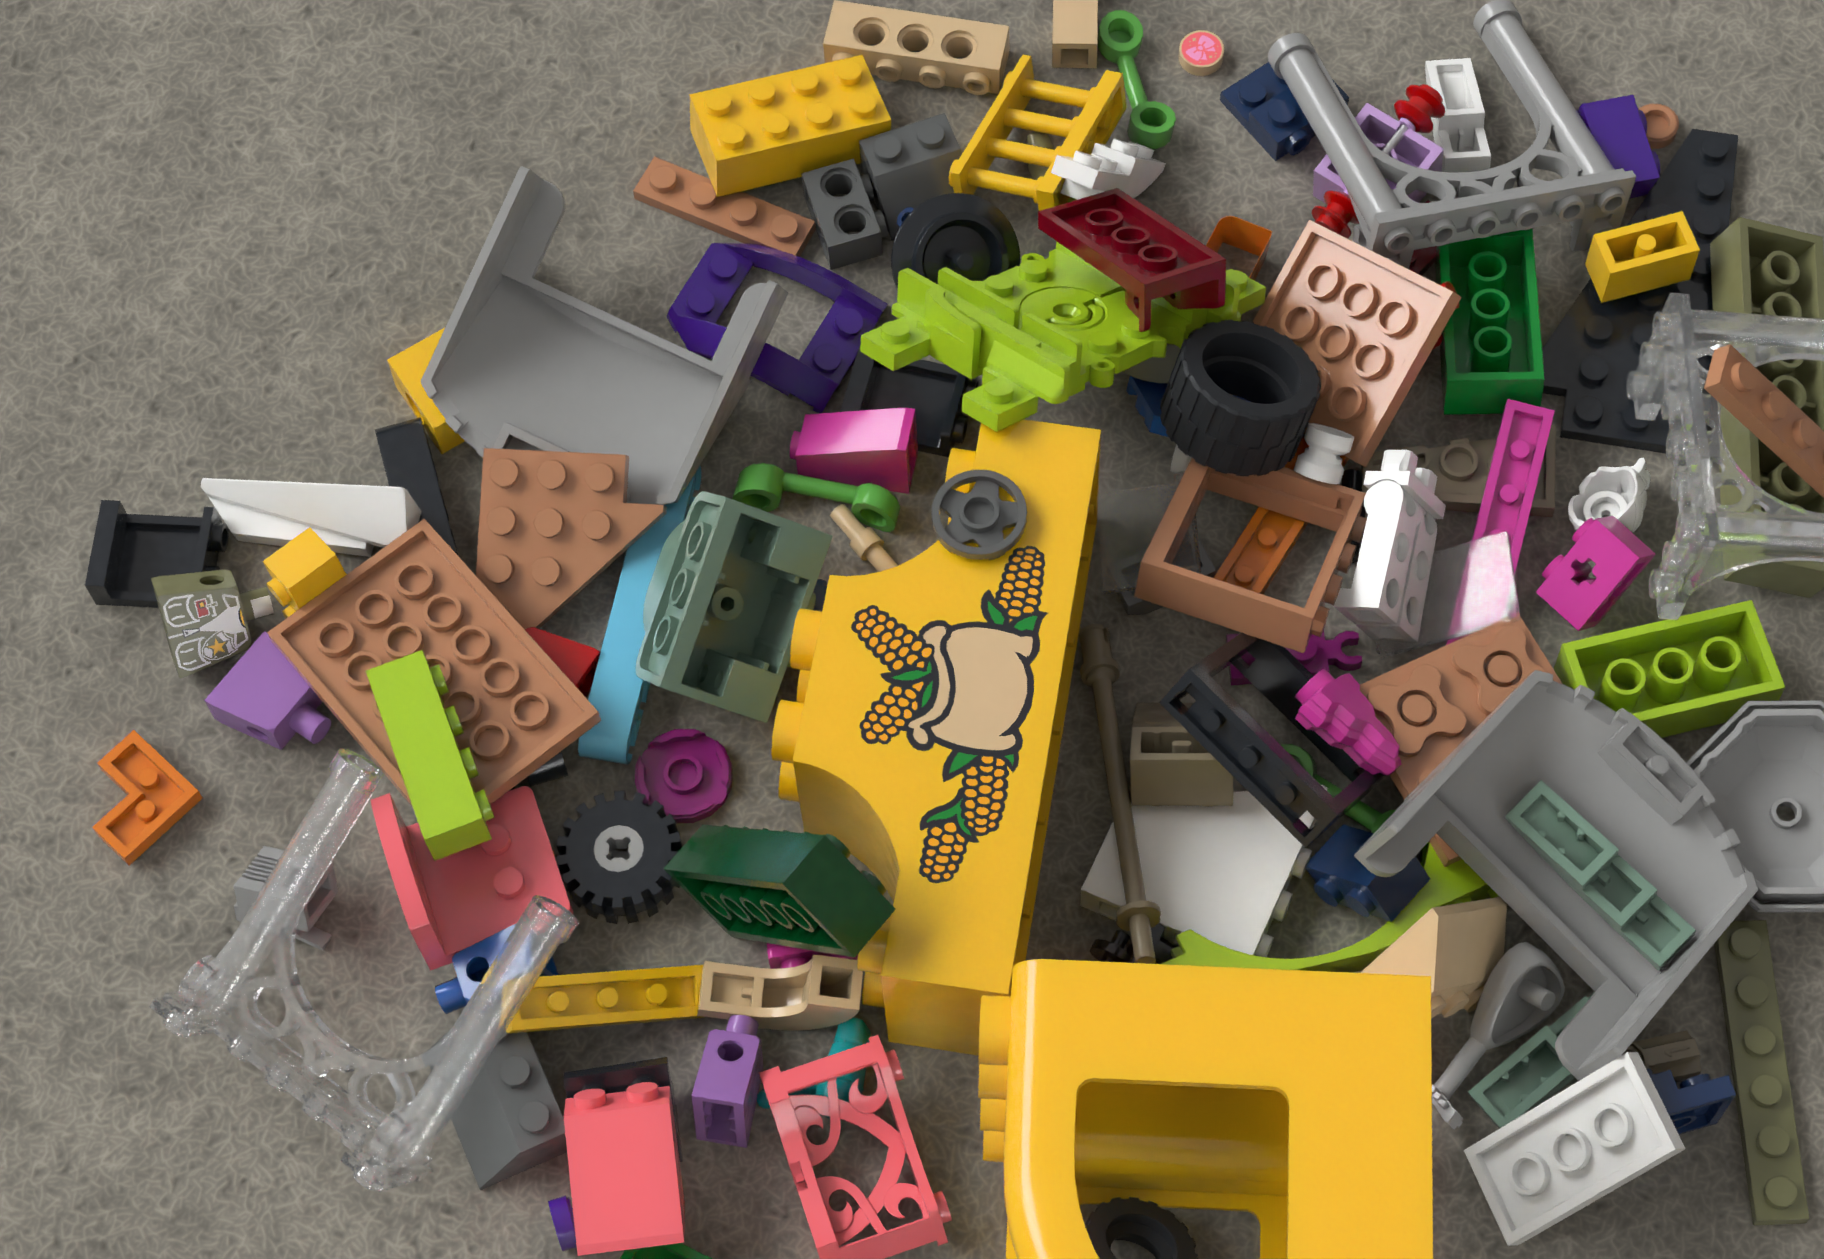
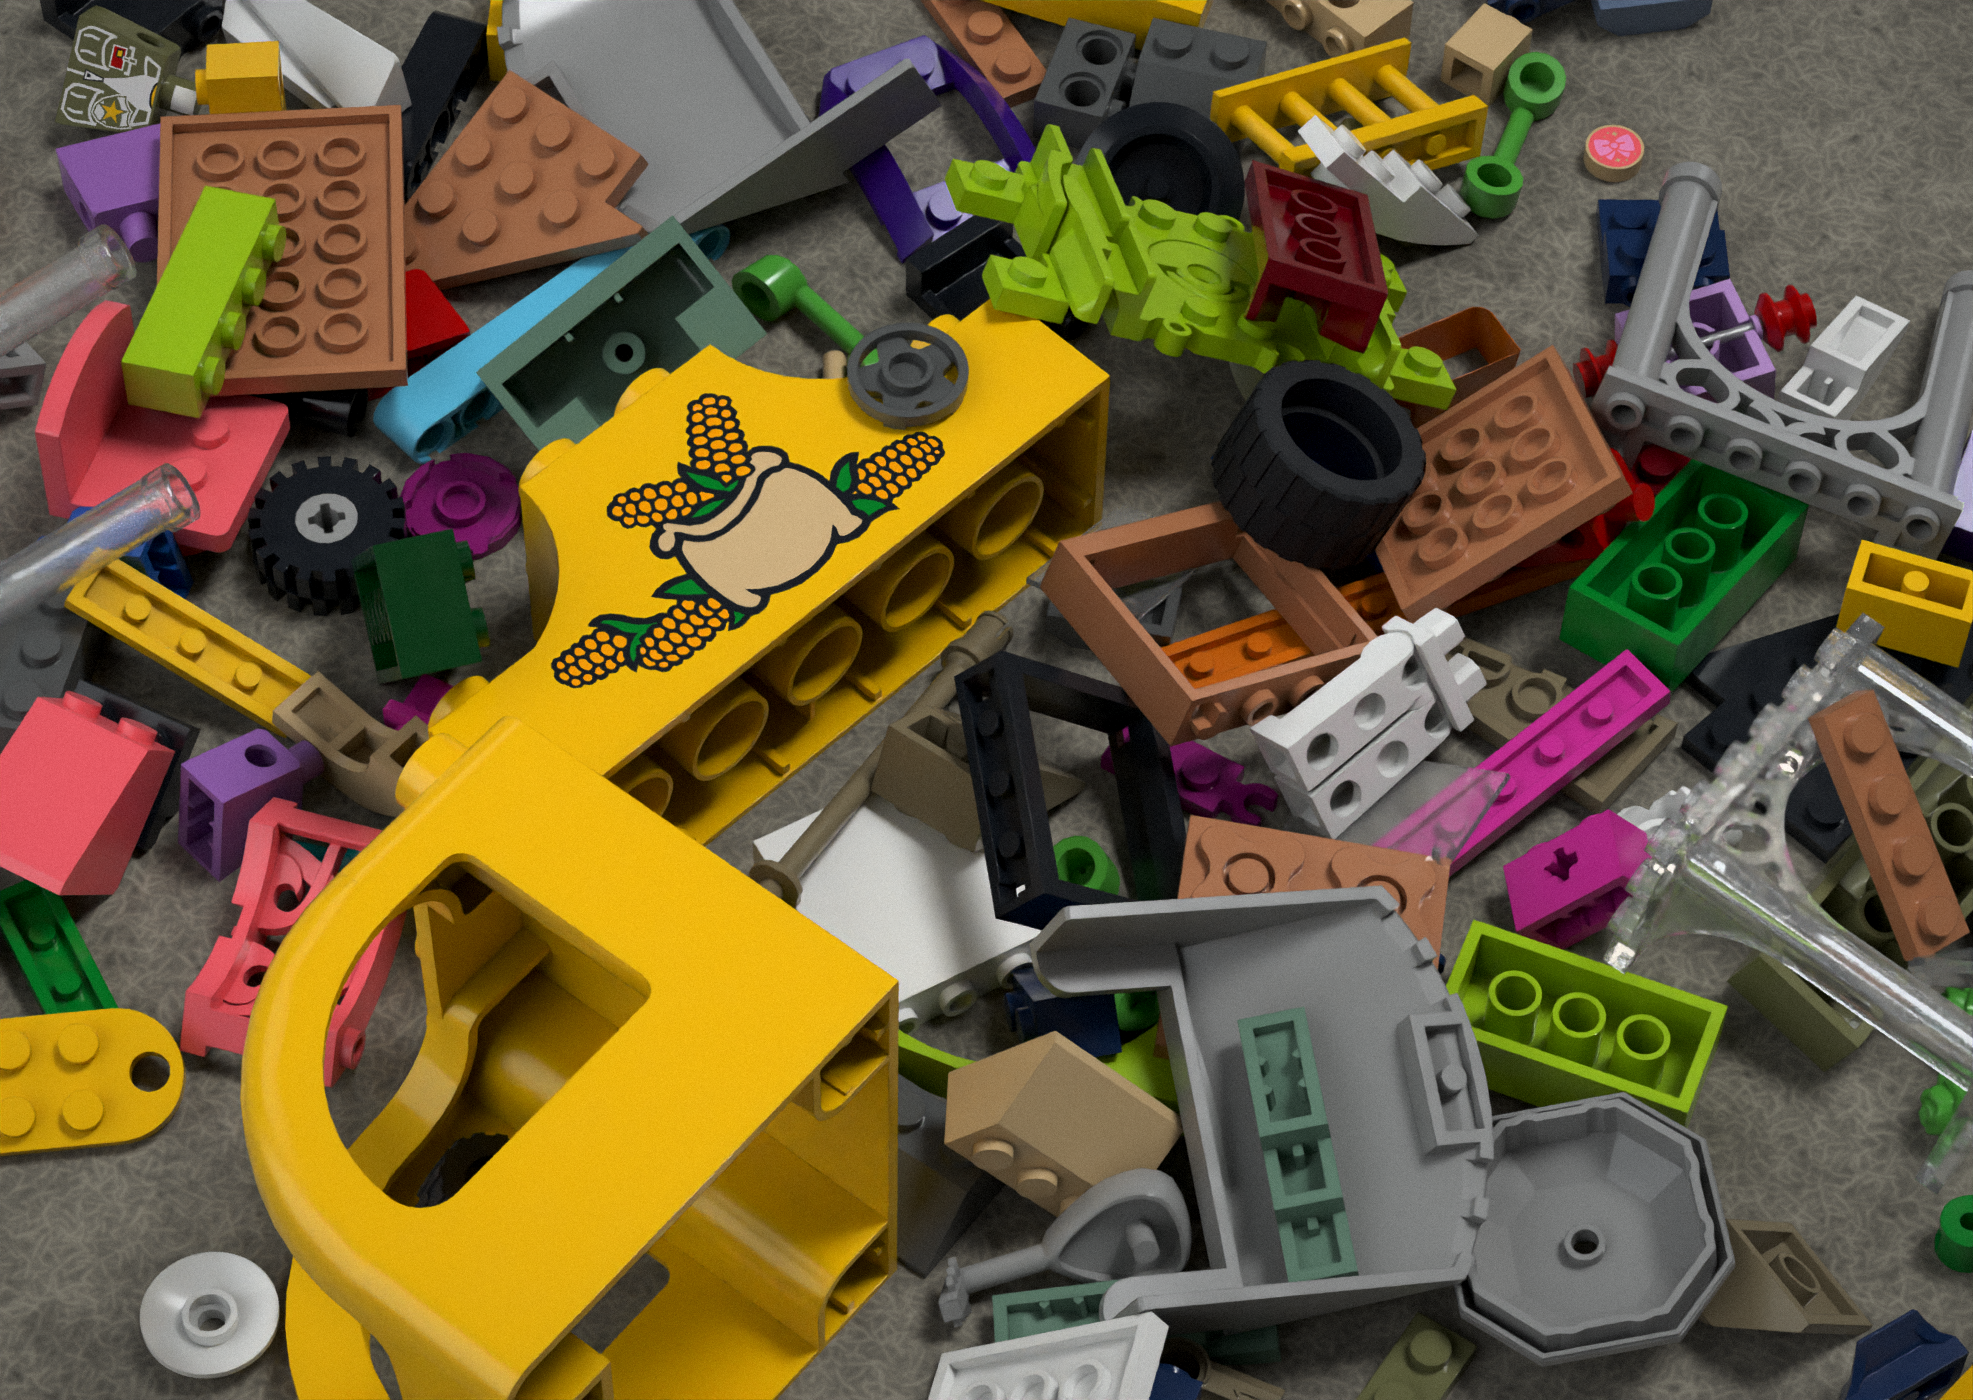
camera: 30 degrees right, 10 degrees down
dark pink slope [789,407,918,494] -> none
white wheel [1294,423,1354,485] -> none
dark pink rock [1295,668,1402,776] -> none

